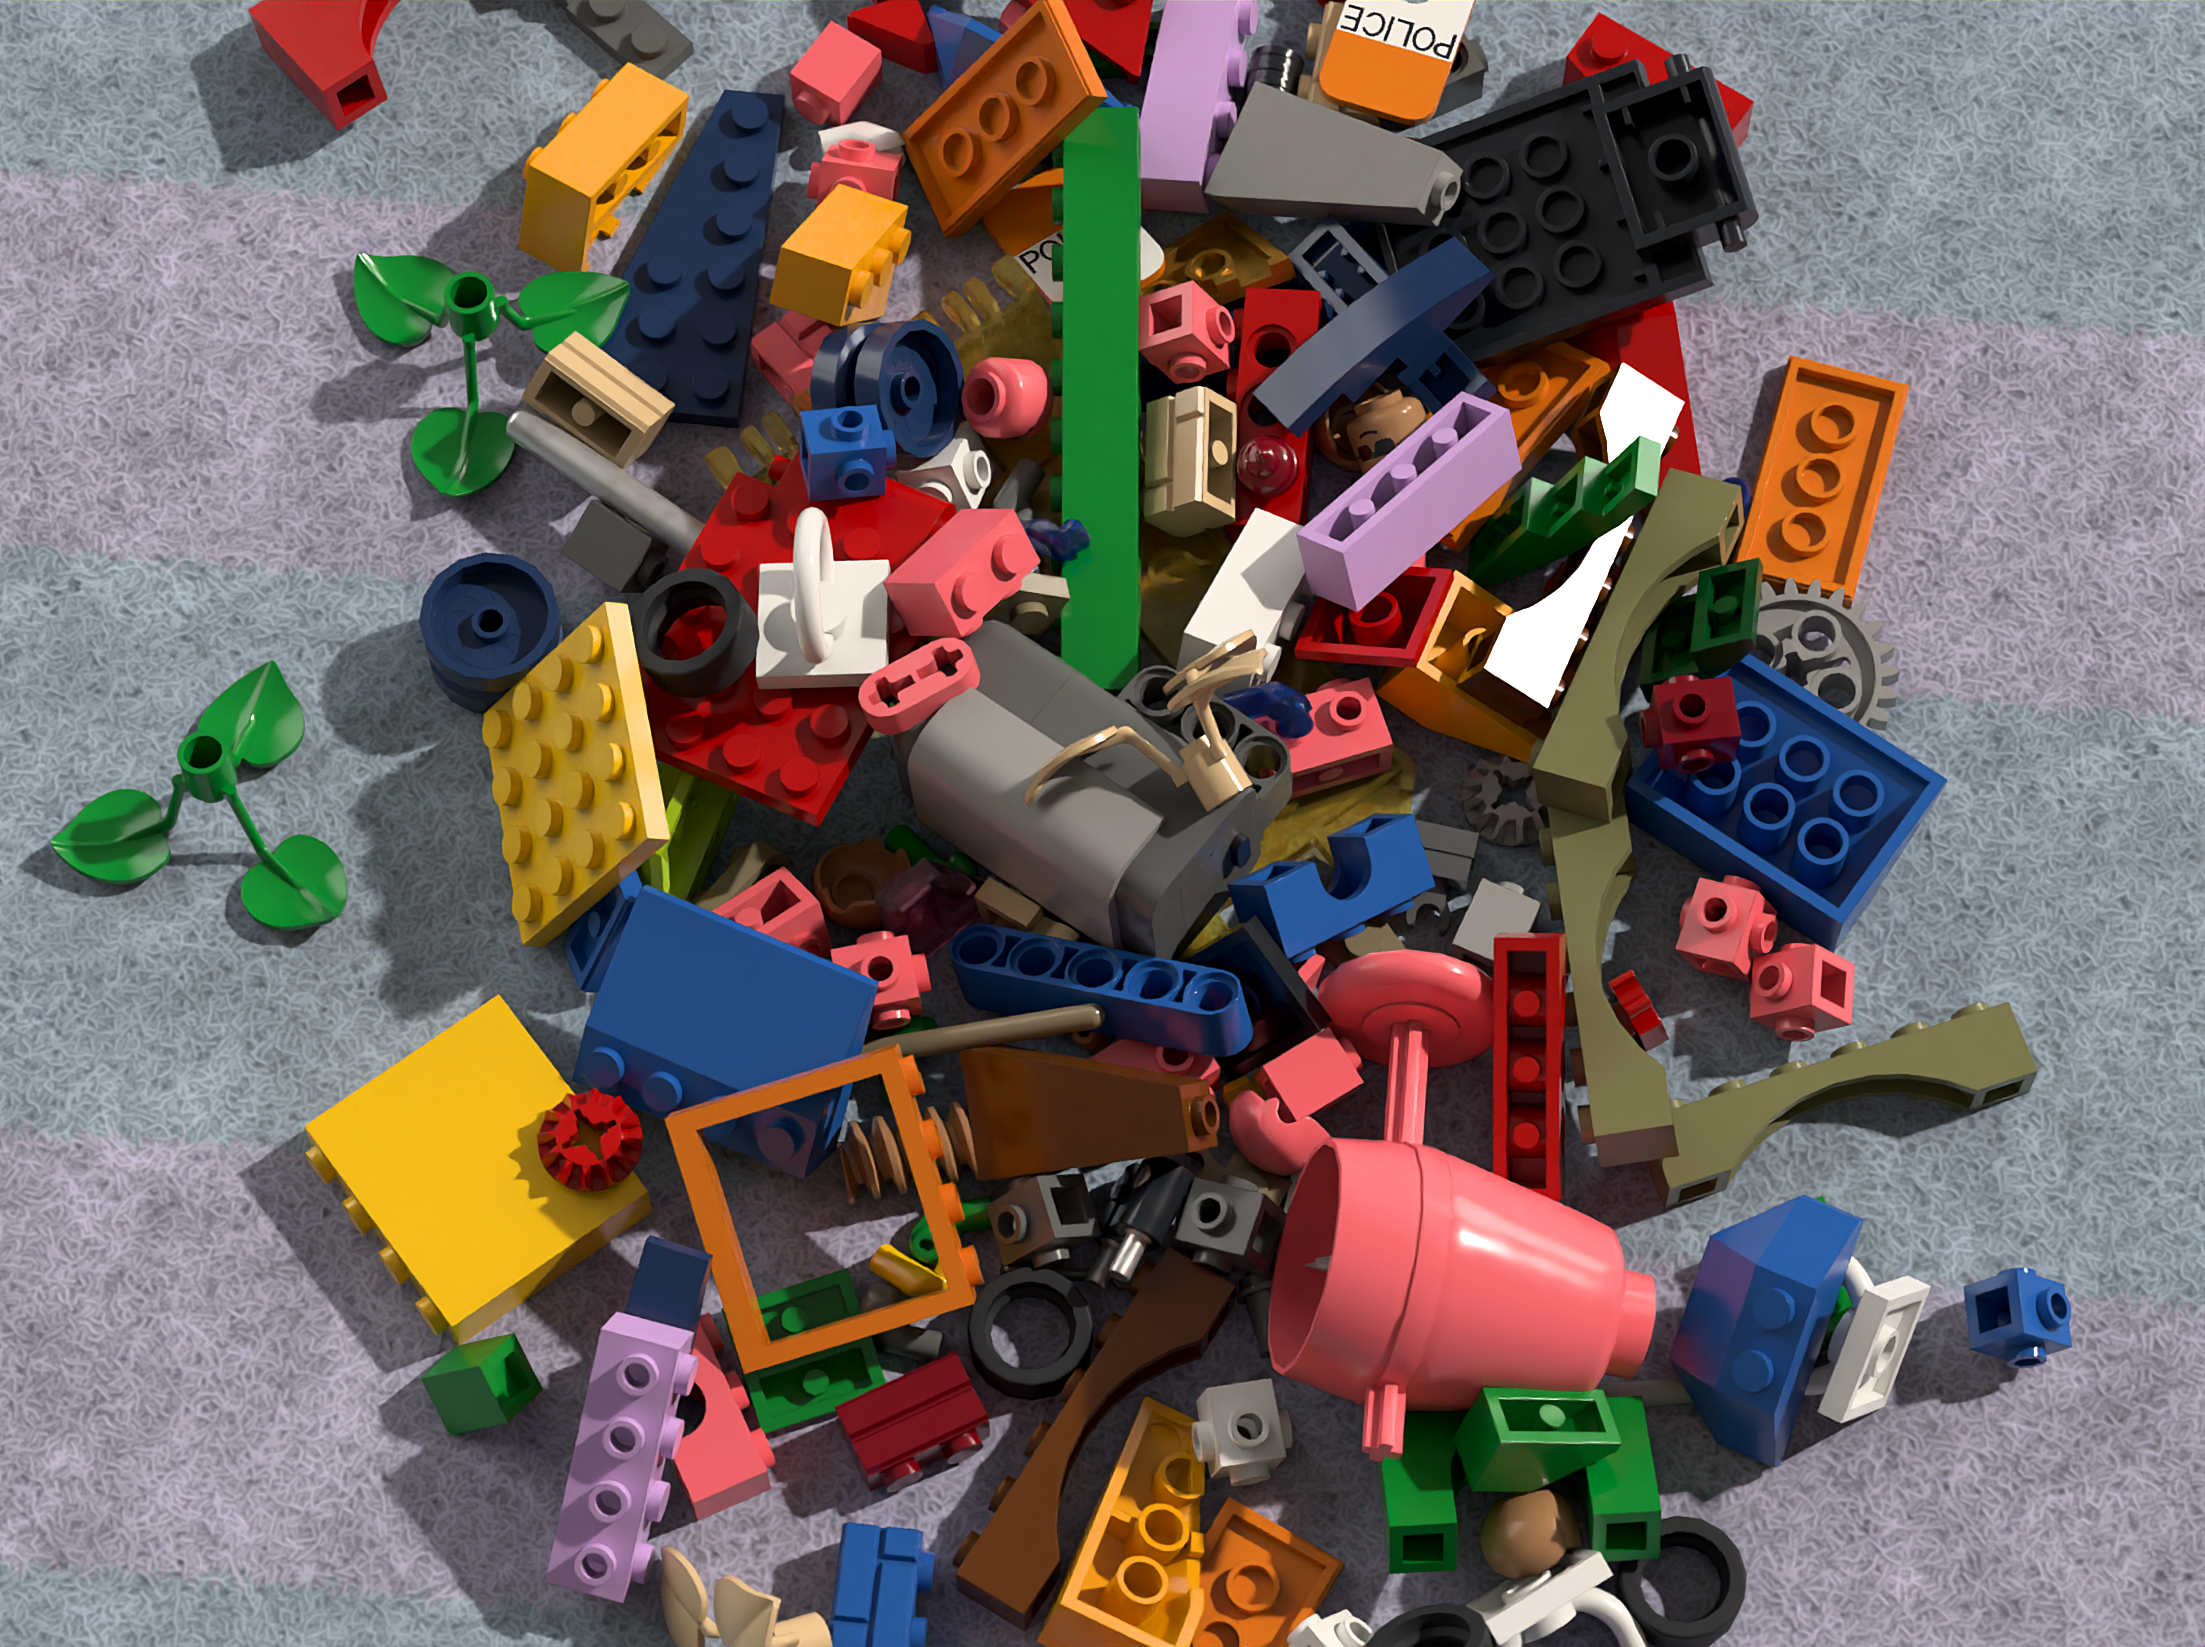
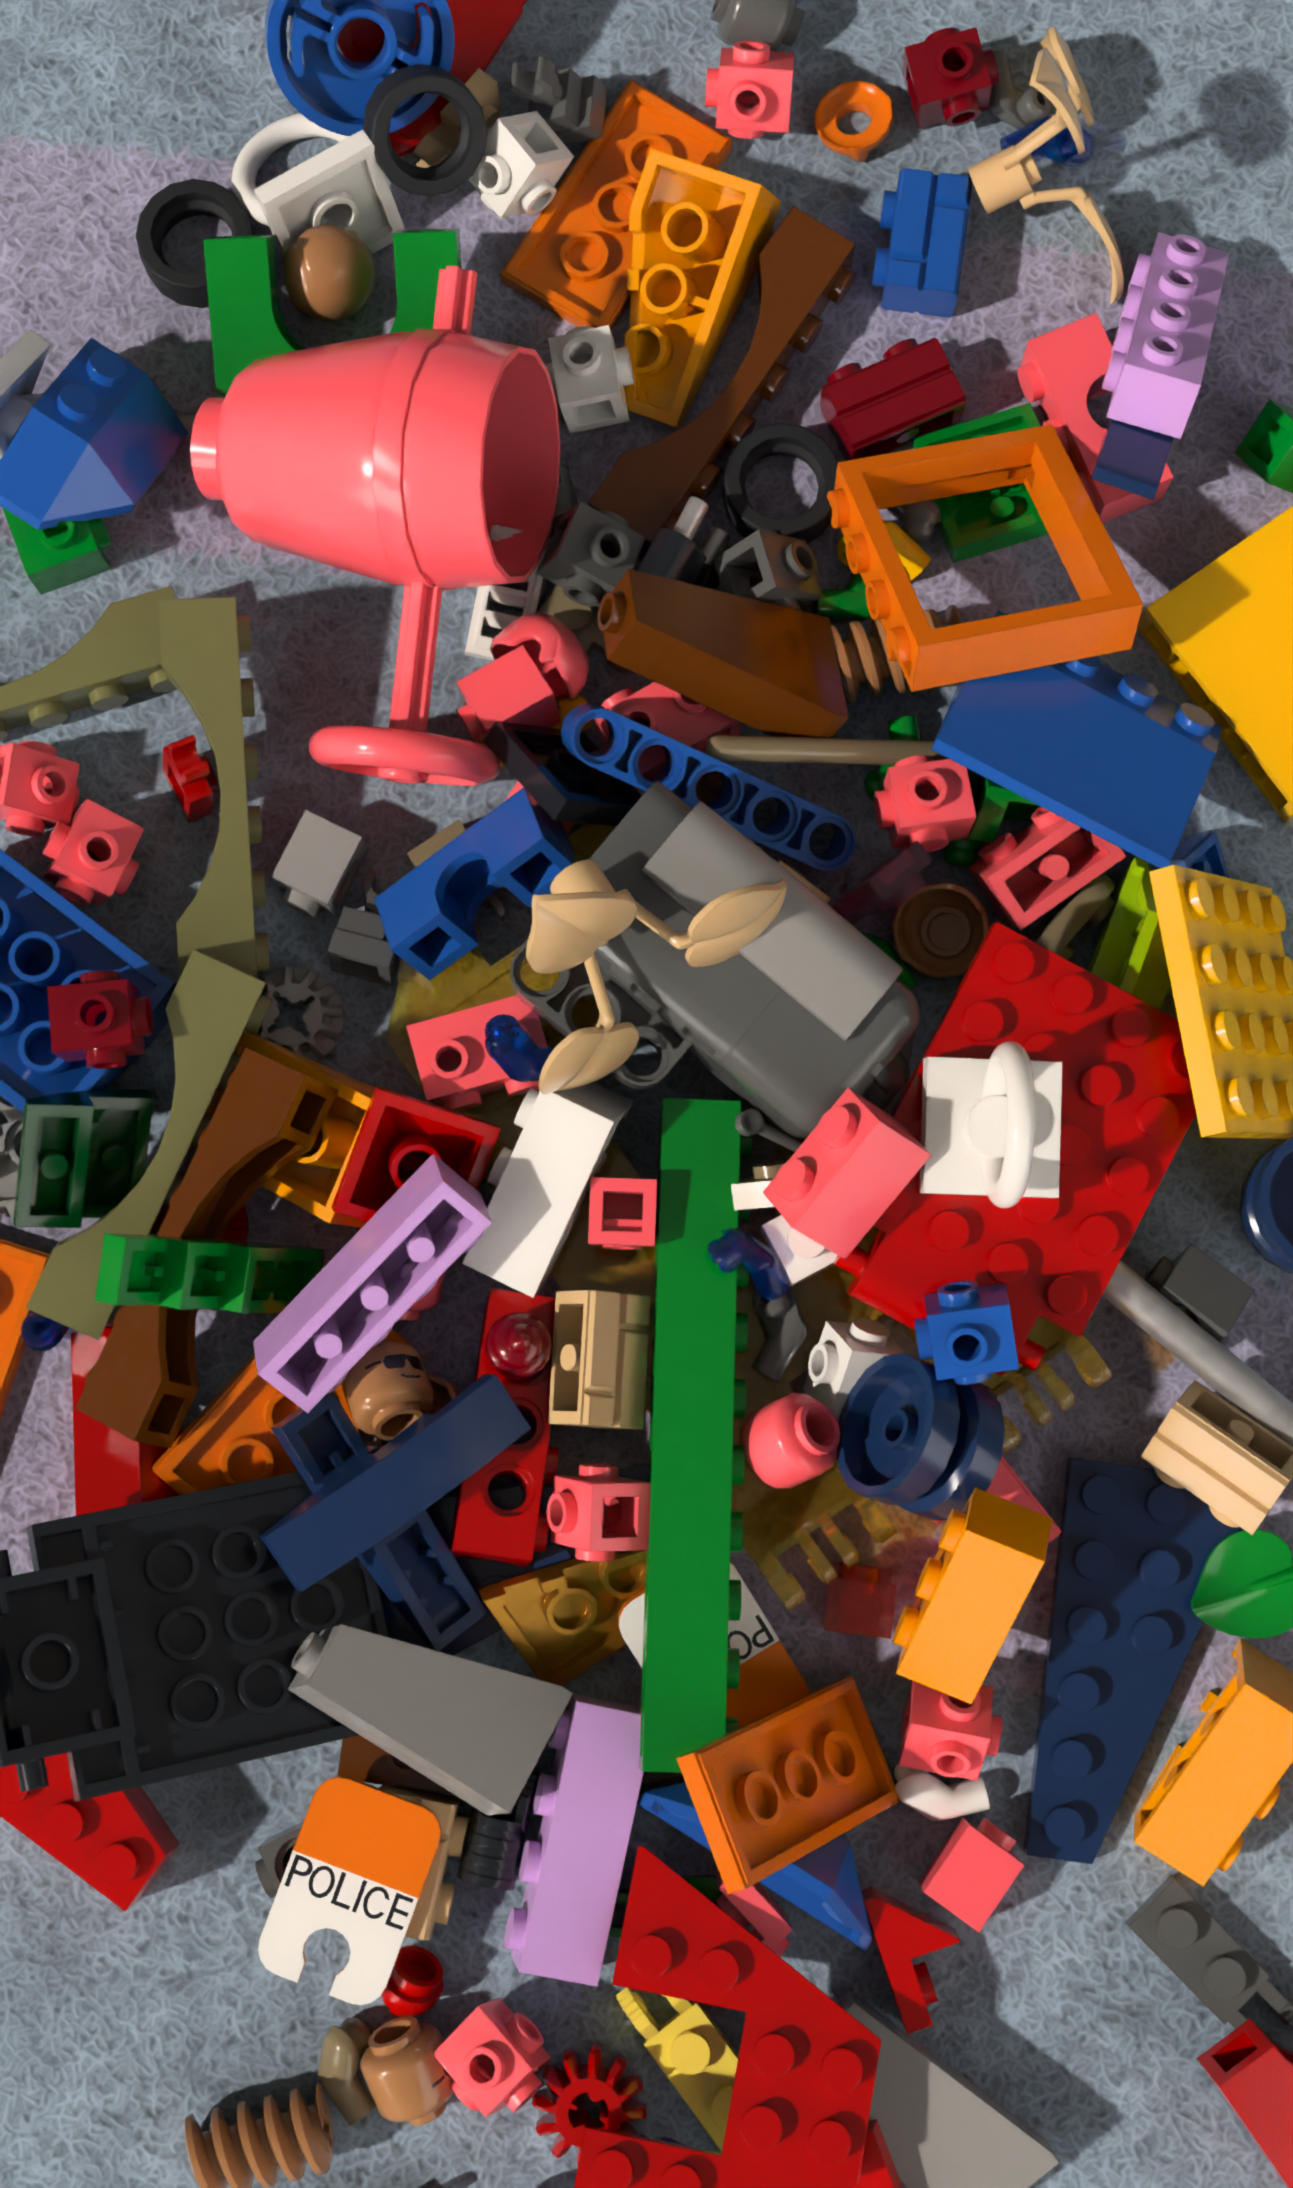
camera: 175 degrees left, 15 degrees up
red gear [537,1087,643,1192] -> none
black tyre [630,568,760,698] -> none
coral beam [858,638,980,735] -> none
green slope [1453,1387,1622,1492] -> none
red brick [1493,933,1566,1202] -> none
none -> coral brick [588,1177,657,1250]
none -> clear red brick [820,1560,897,1639]

